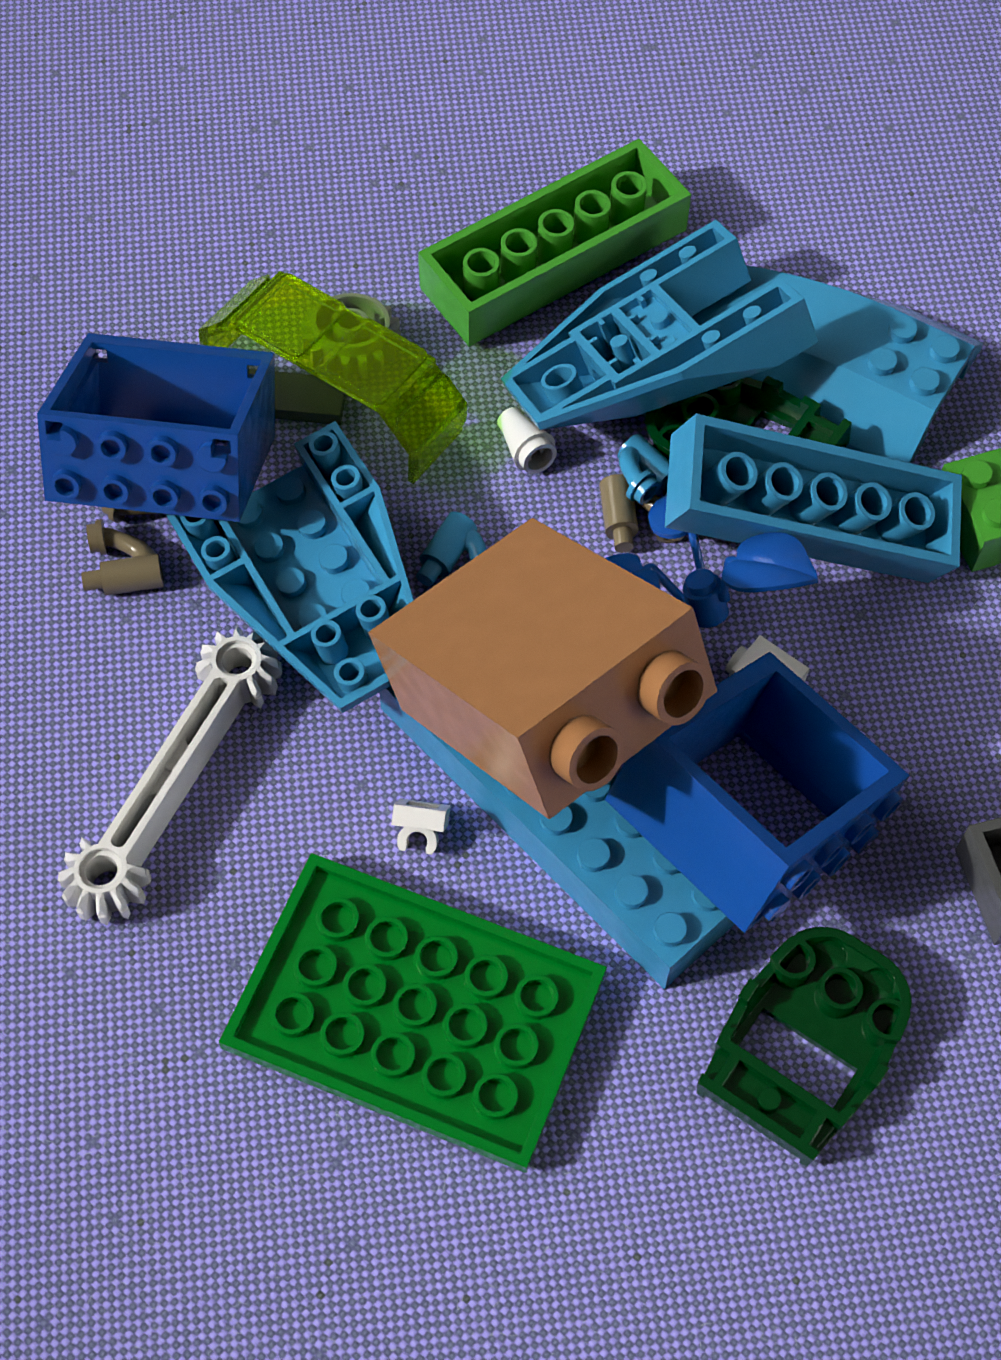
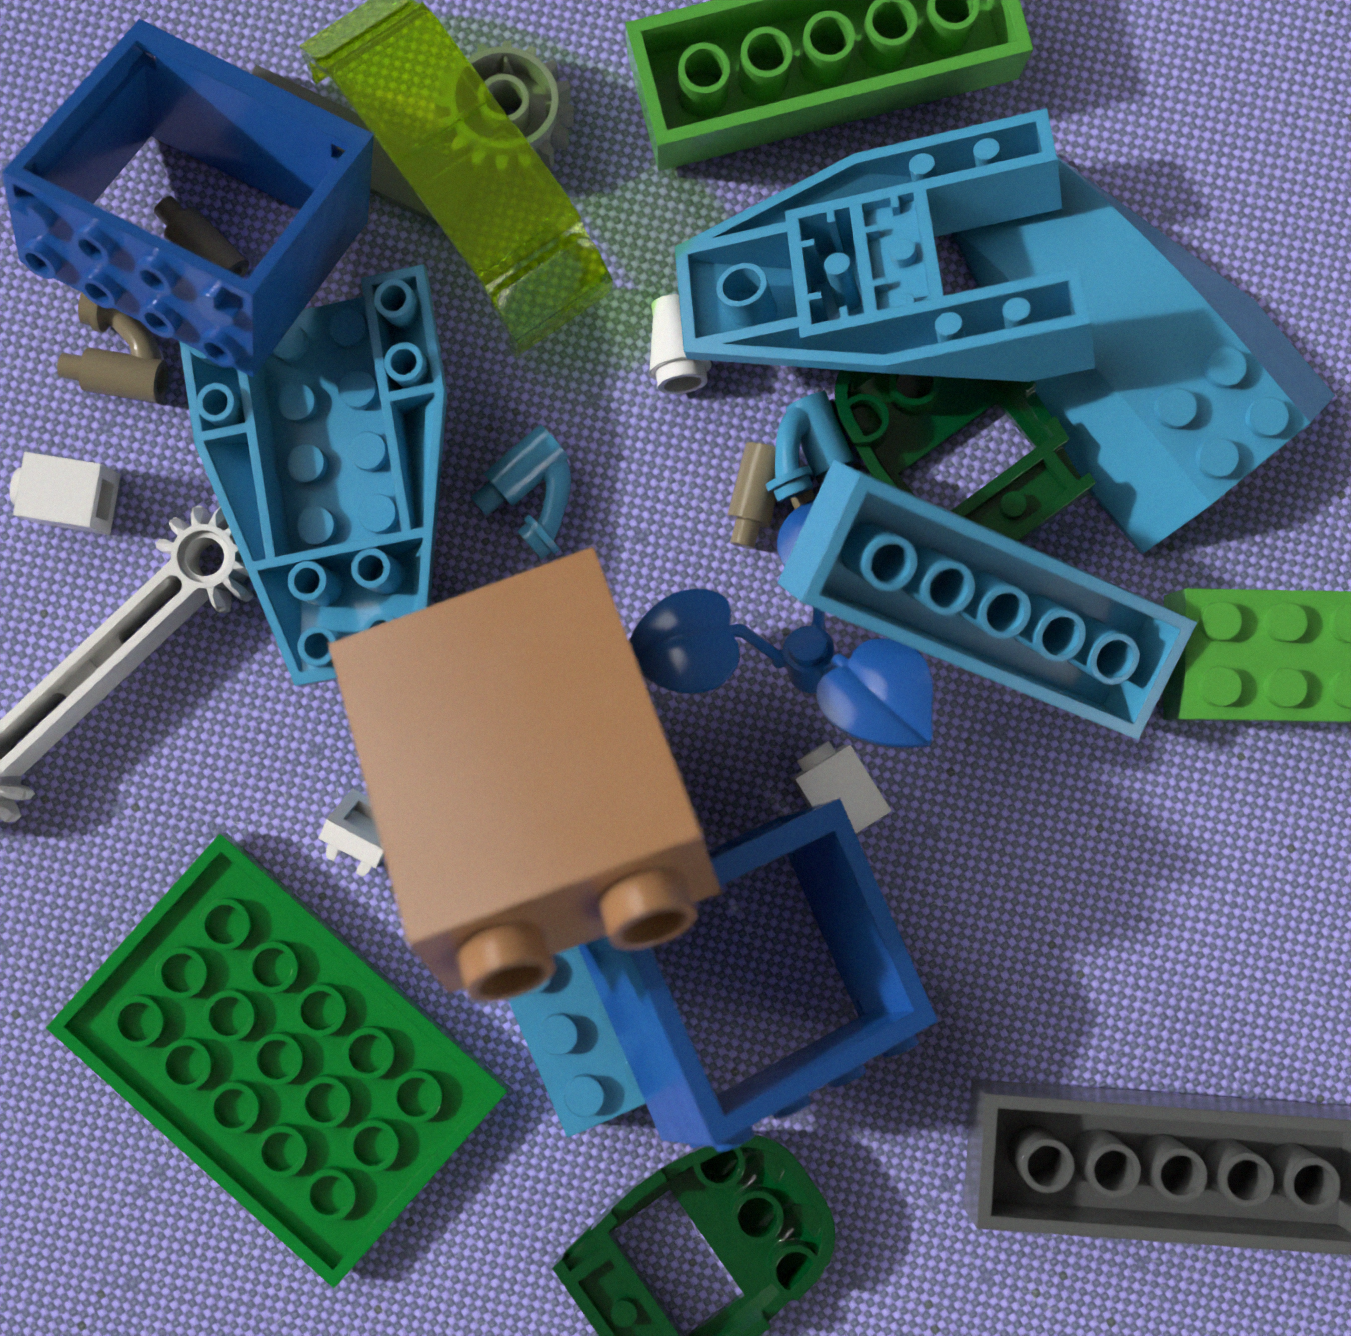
camera: 15 degrees right, 25 degrees up
none -> white brick [10,452,121,535]

